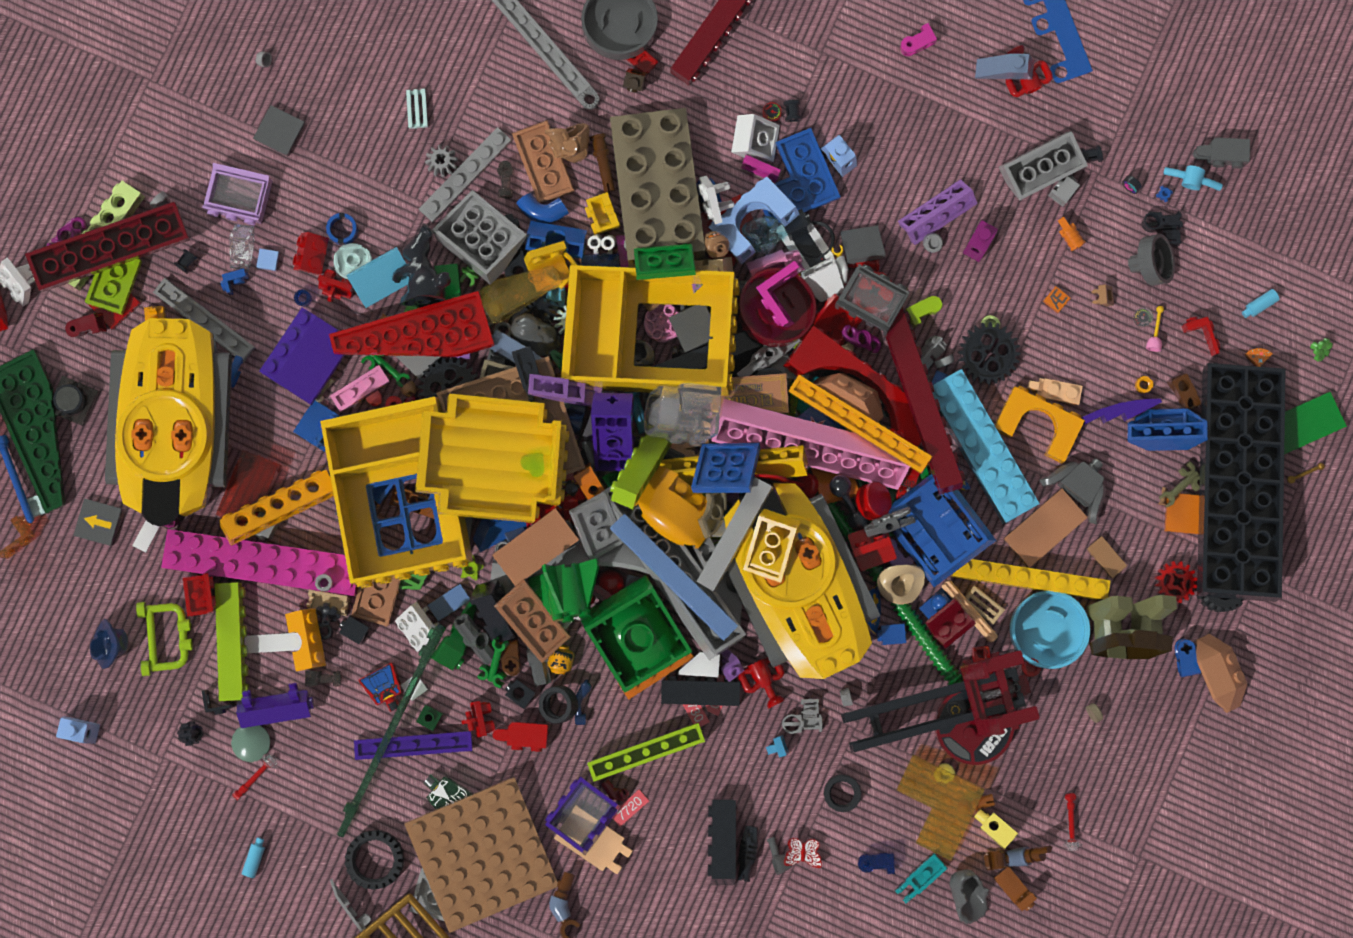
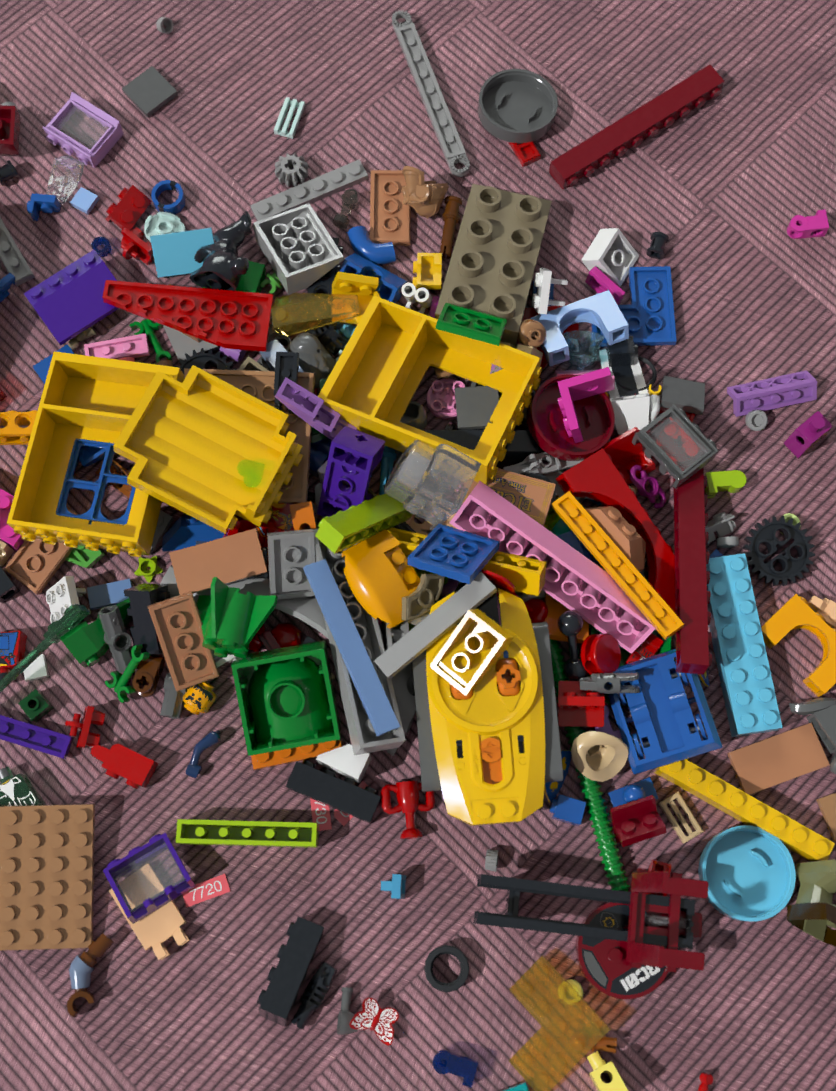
camera: 20 degrees right, 10 degrees down
black brick [505,679,536,709] -> none
black tyre [539,686,578,723] -> none
black piece [563,480,580,496] -> none
dark red arm [601,779,629,801] -> none
dark brown brick [623,68,647,93] -> none
medium lavender bracket [721,649,744,682] -> none
tile [762,102,782,122] -> none
light grey piece [782,699,822,734] -> none
light blue torso [820,135,857,177] -> none
light nougat axle [942,580,998,643] -> none
red tile [1021,658,1041,677] -> none
dark tan tile [1086,703,1103,723] -> none

